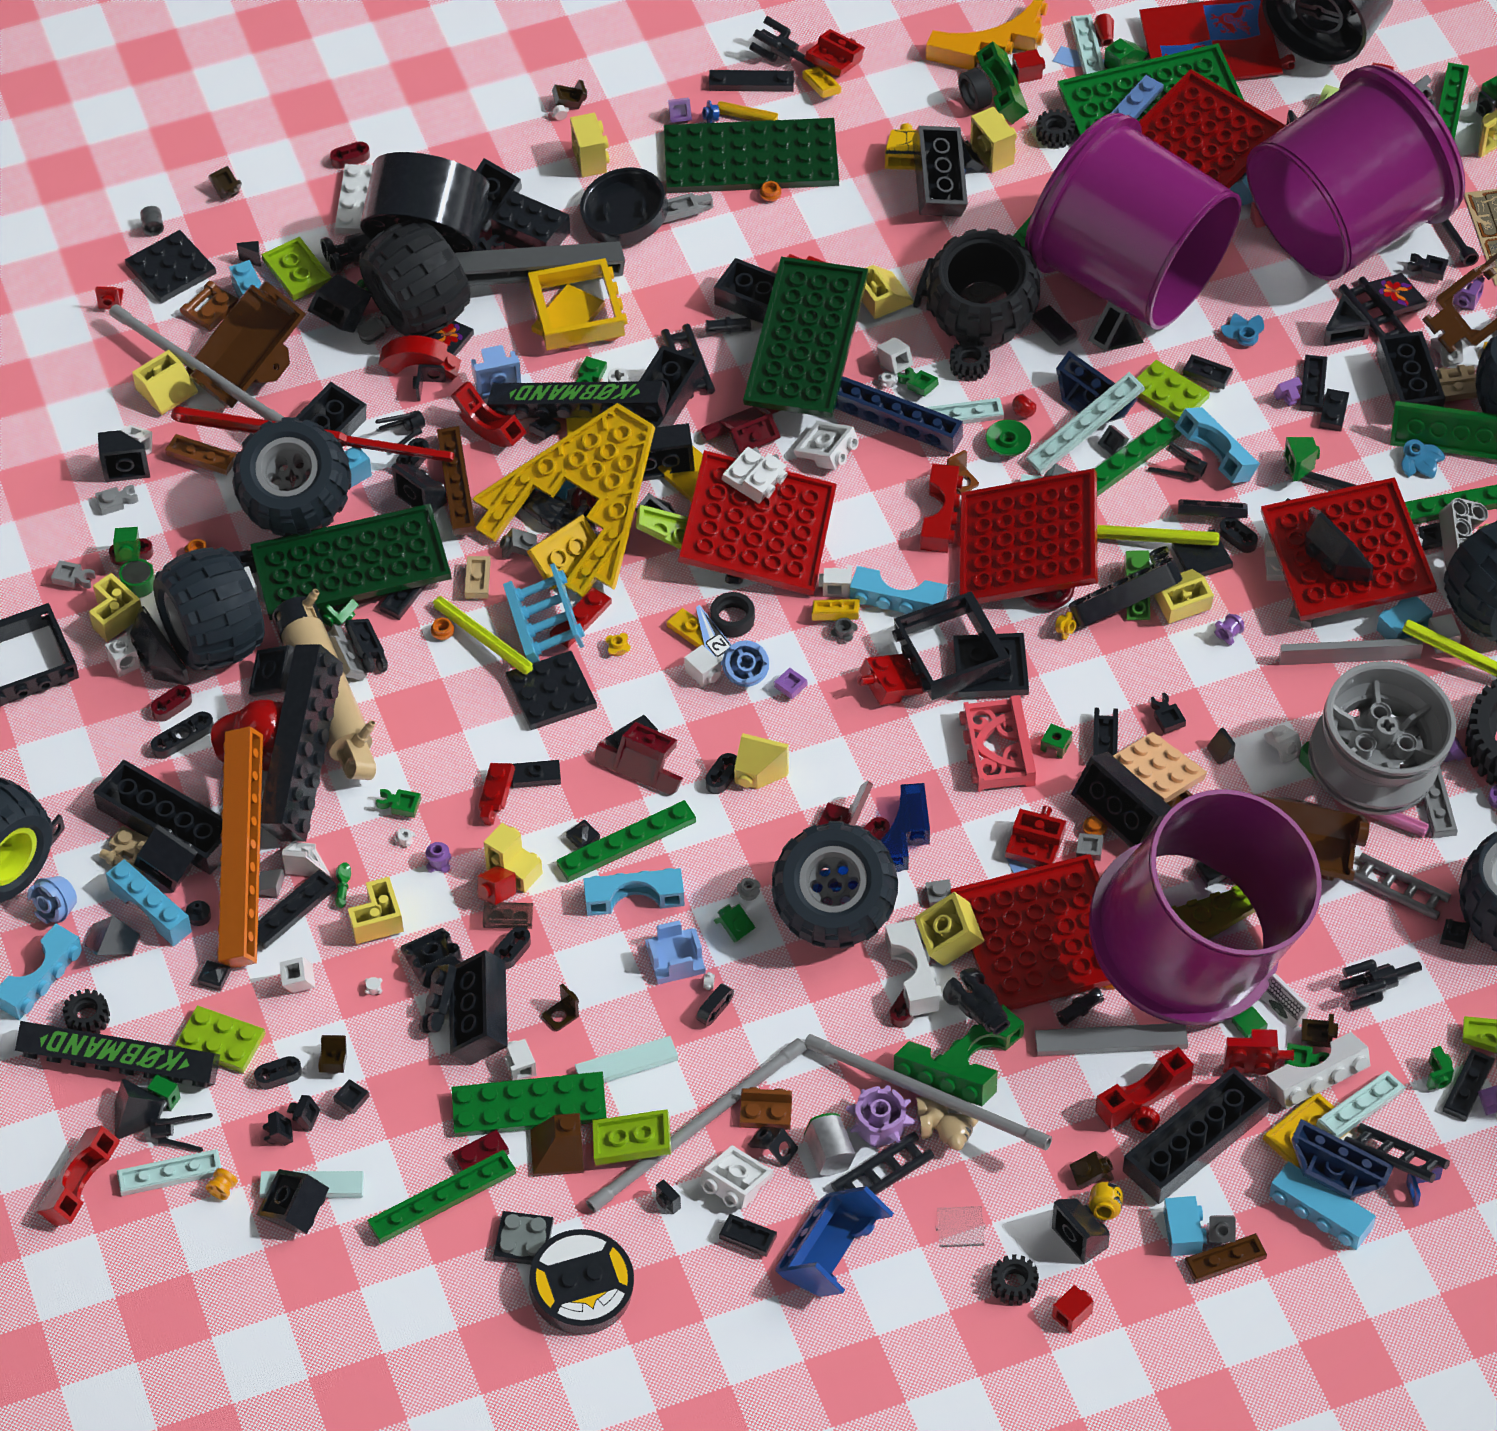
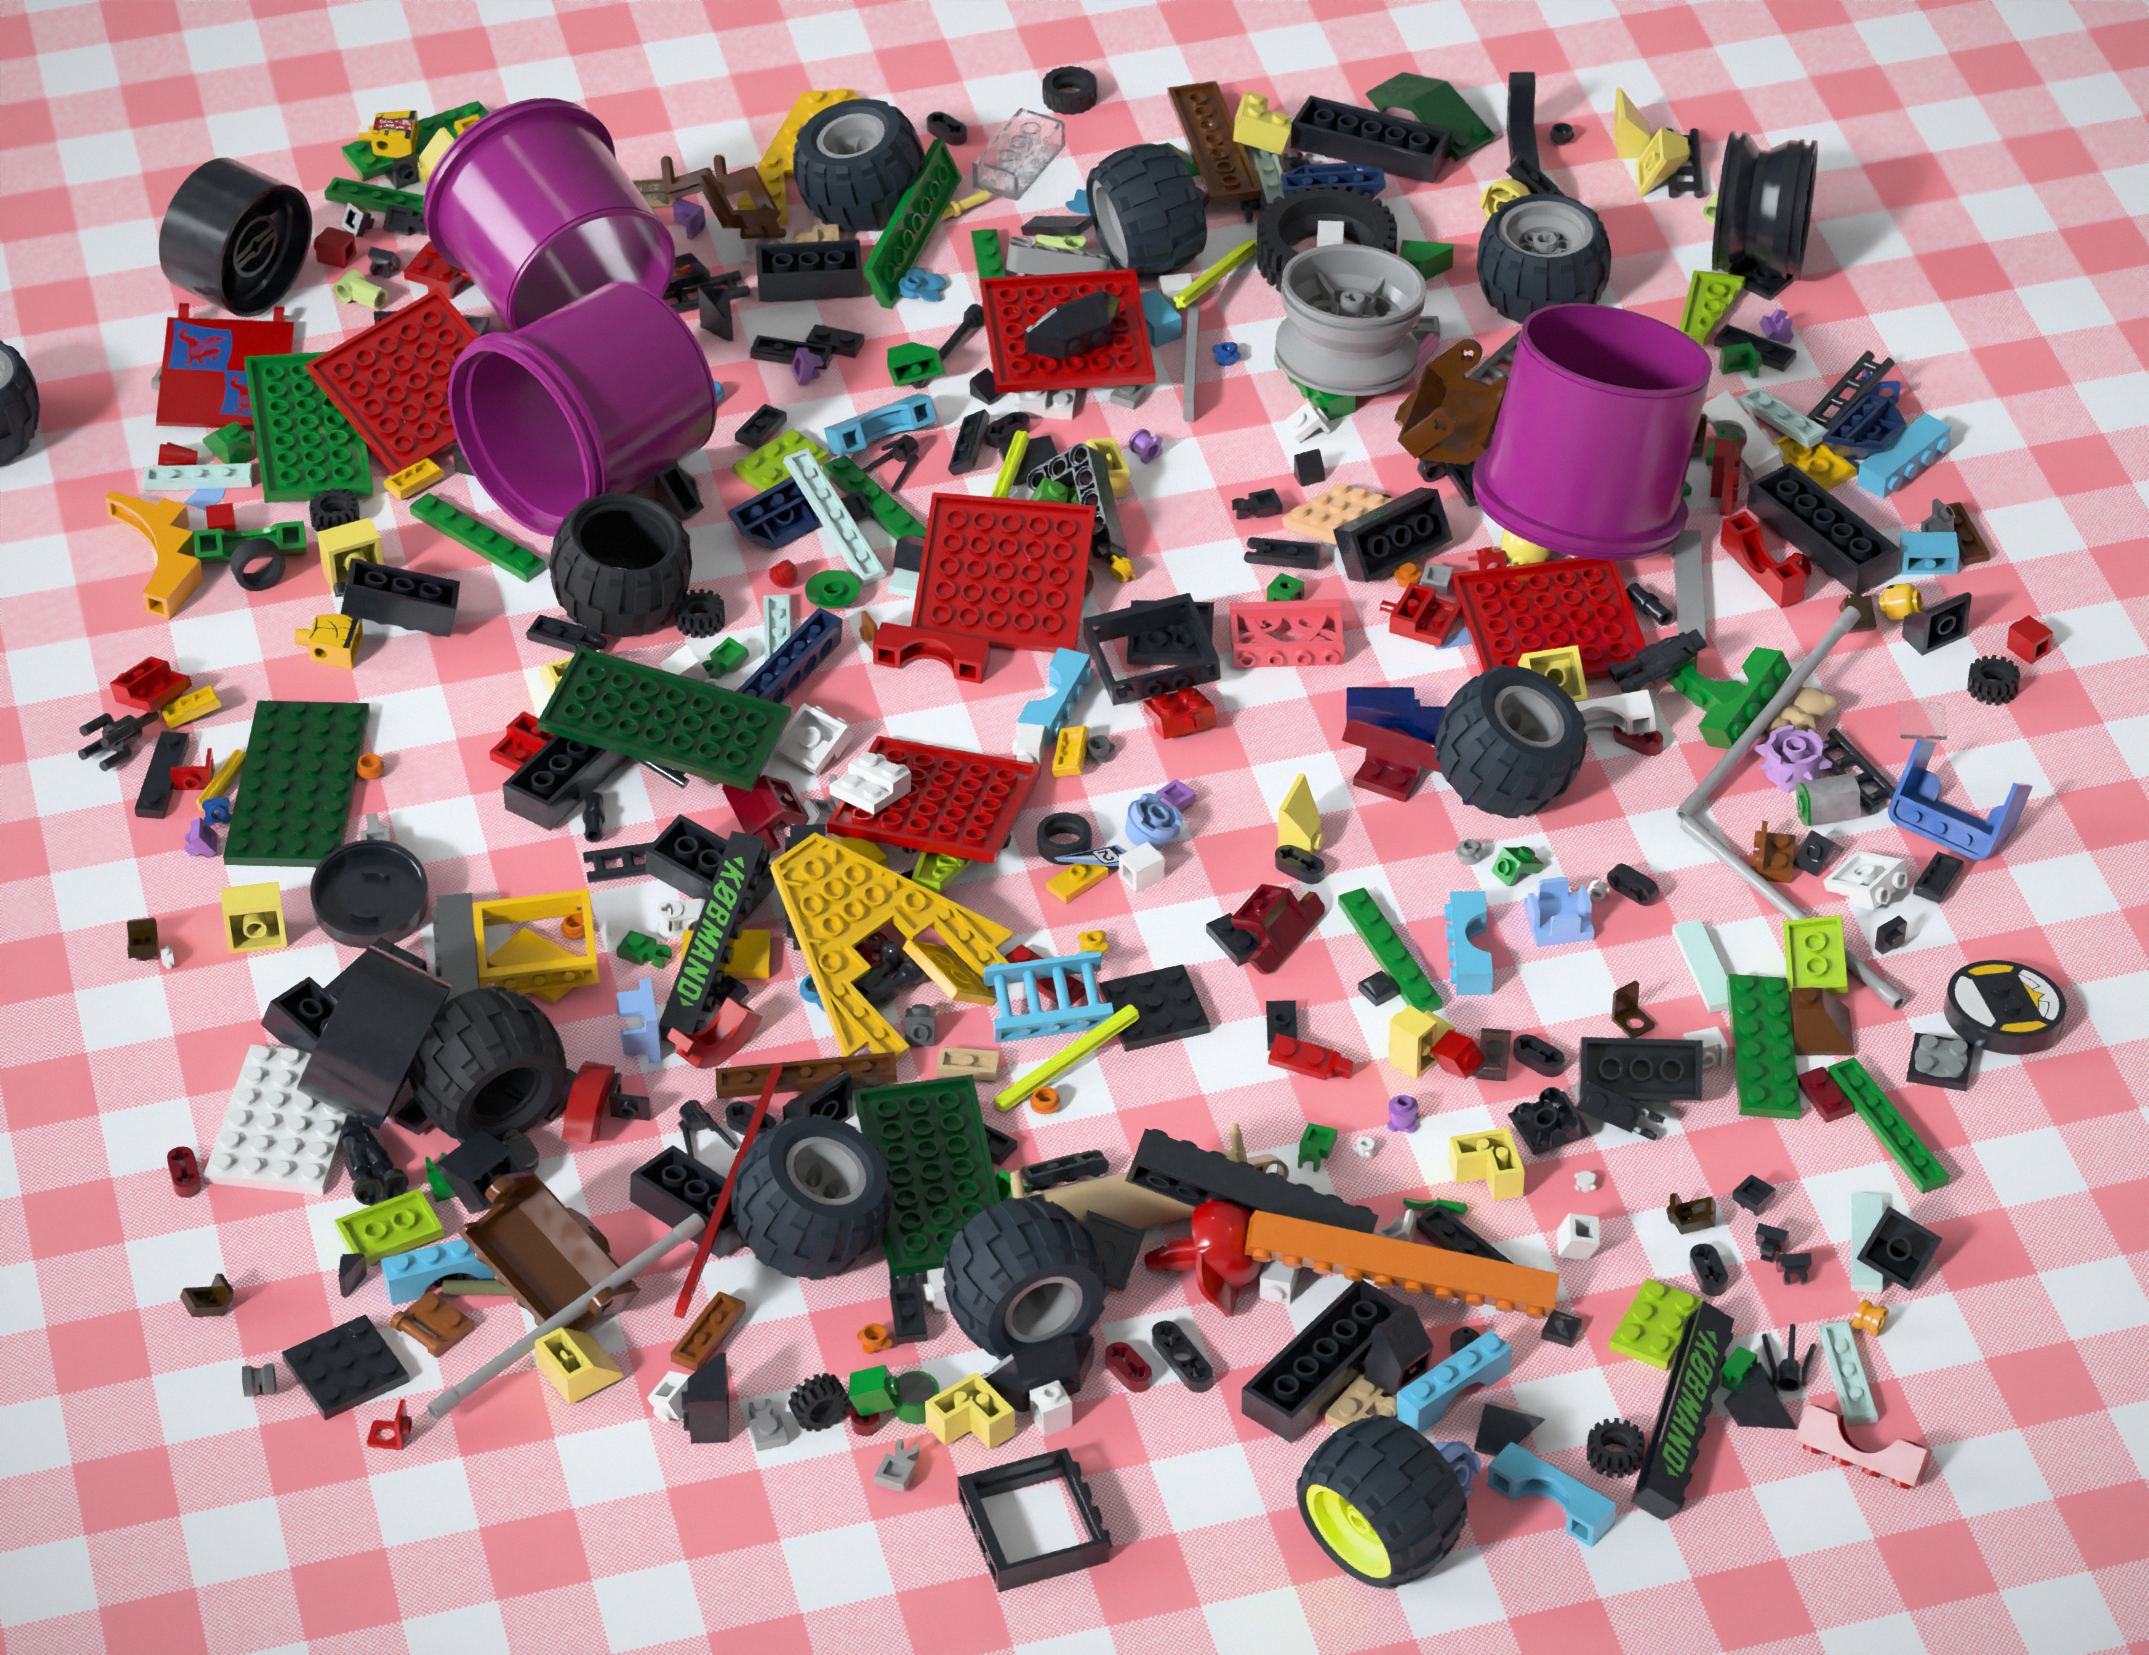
camera: 85 degrees left, 10 degrees down
medium blue plate [1110,75,1164,119] -> none
none -> red bracket [171,748,215,790]
none -> black tyre [788,1373,851,1432]

